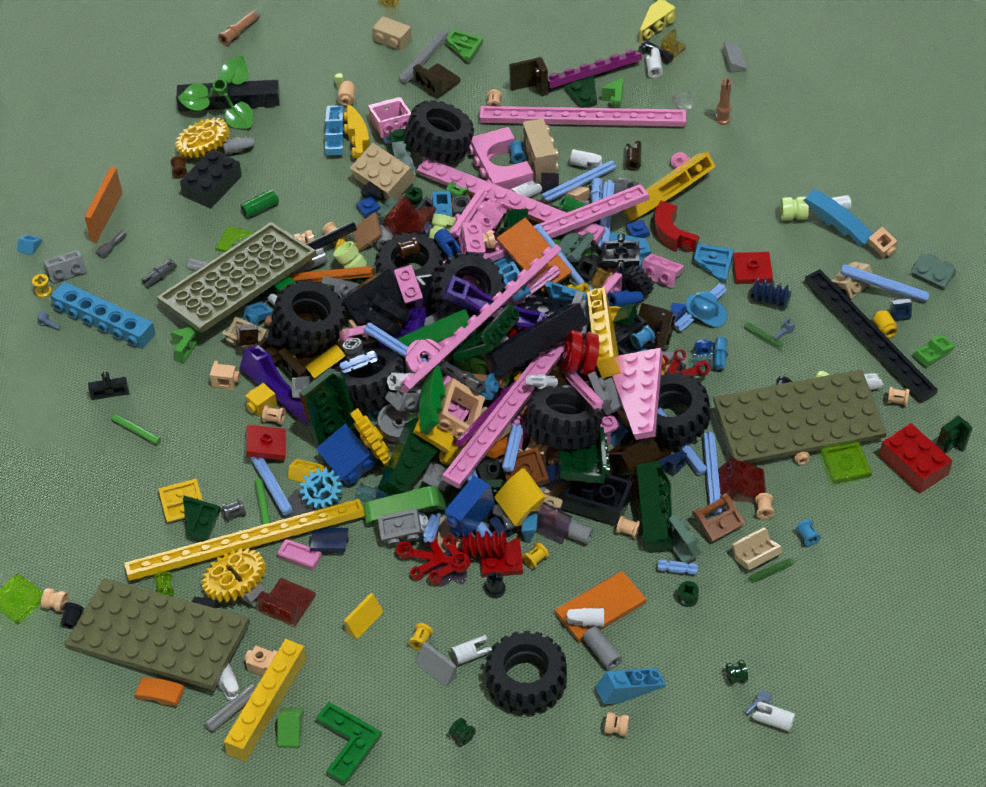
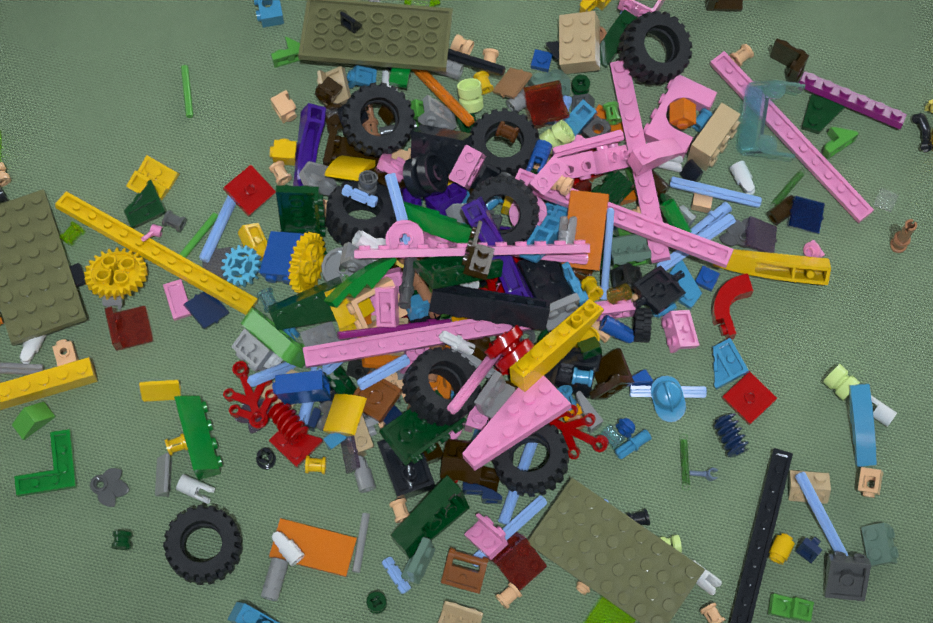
camera: 45 degrees right, 20 degrees up
black plate [88,372,130,400] -> none
white hinge [646,48,663,78] -> none
none -> dark grey plate [90,468,130,507]
none -> bright pink hand [141,224,163,242]
none -> green slope [174,396,223,480]
none -> black slope [340,11,363,34]
none -> light grey bar [352,513,370,573]
none -> bright pink slope [375,286,399,327]
none -> bracket [462,220,495,280]
none -> bright pink bracket [464,513,508,560]
none -> light grey hinge [558,216,577,244]
none -> bright pink slope [627,138,684,176]
none -> orange brick [670,97,696,130]
none -> clear light blue windscreen [736,80,806,162]
none -> clear purple piece [745,216,777,253]
none -> bright green piece [771,168,805,209]
none -> clear blue piece [788,196,825,234]
none -> dark grey plate [824,551,871,601]

